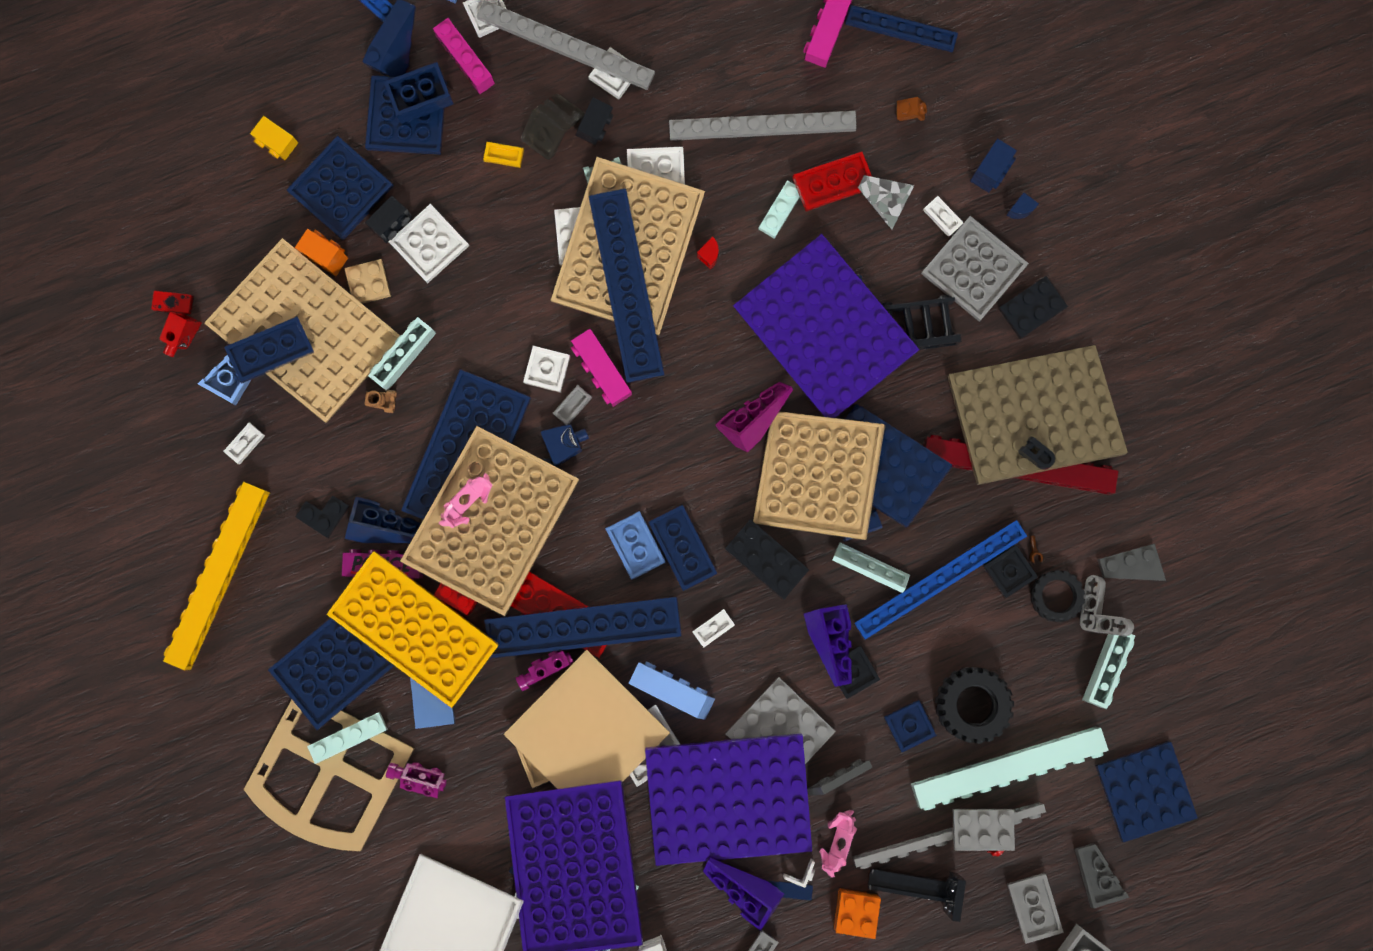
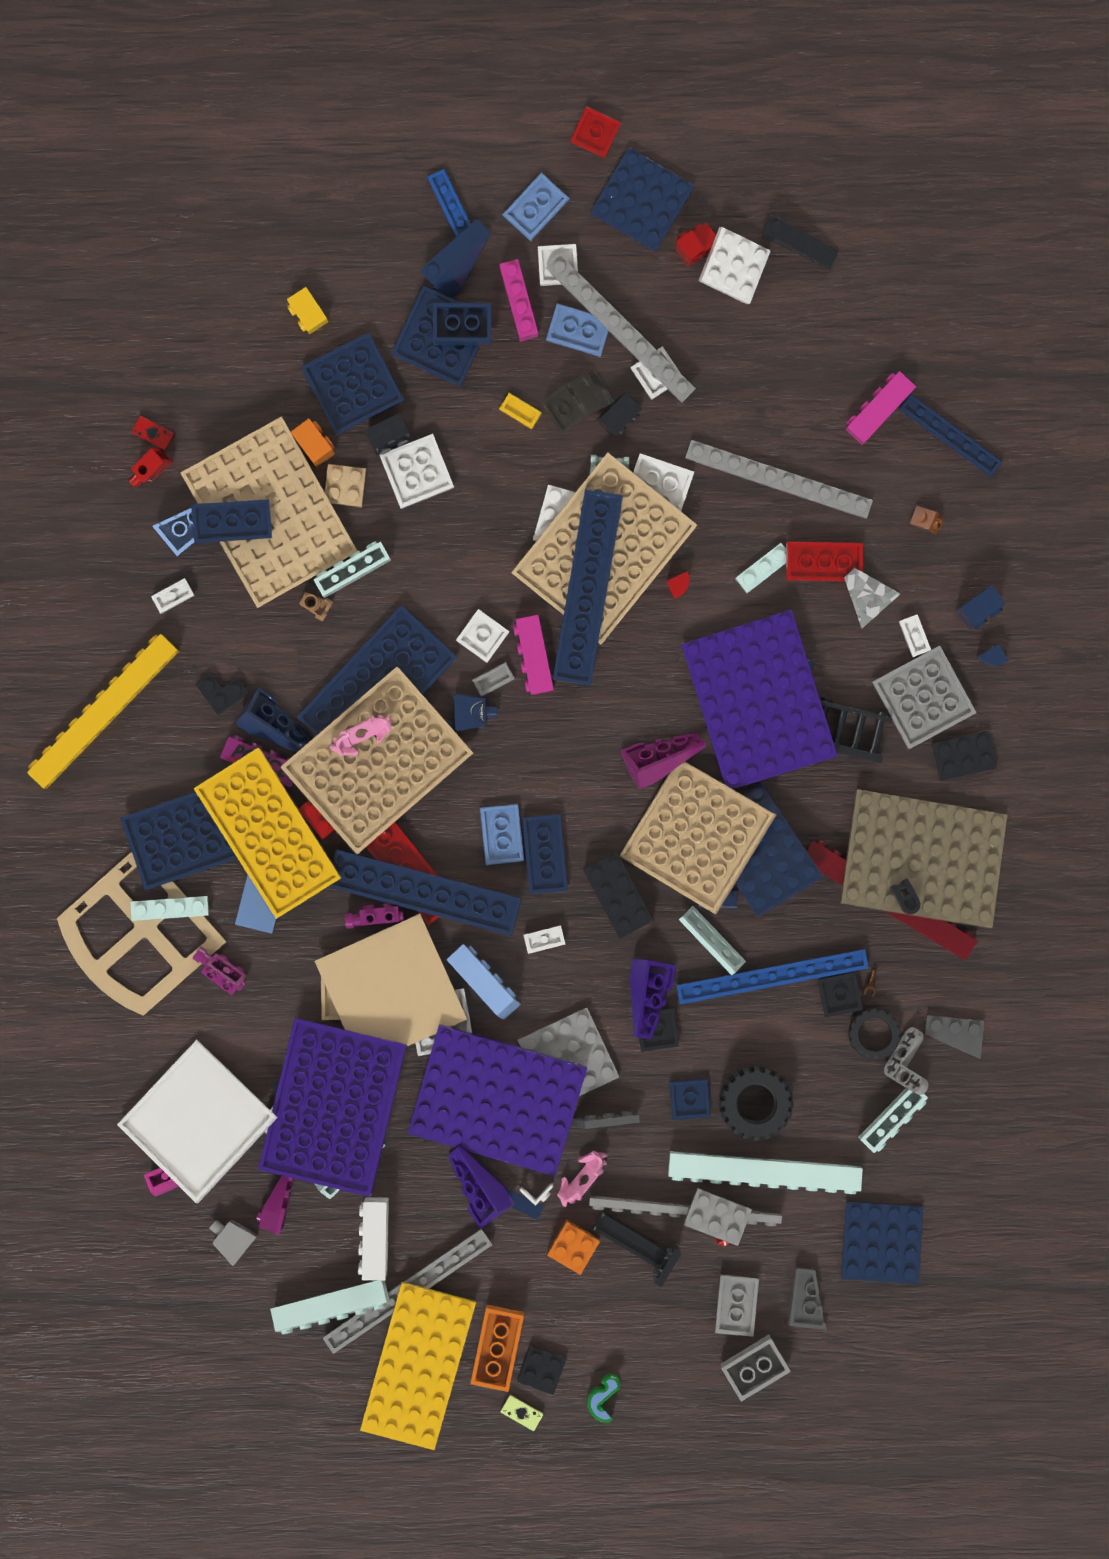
camera: 15 degrees right, 5 degrees up
none -> medium blue tile [546,303,608,357]

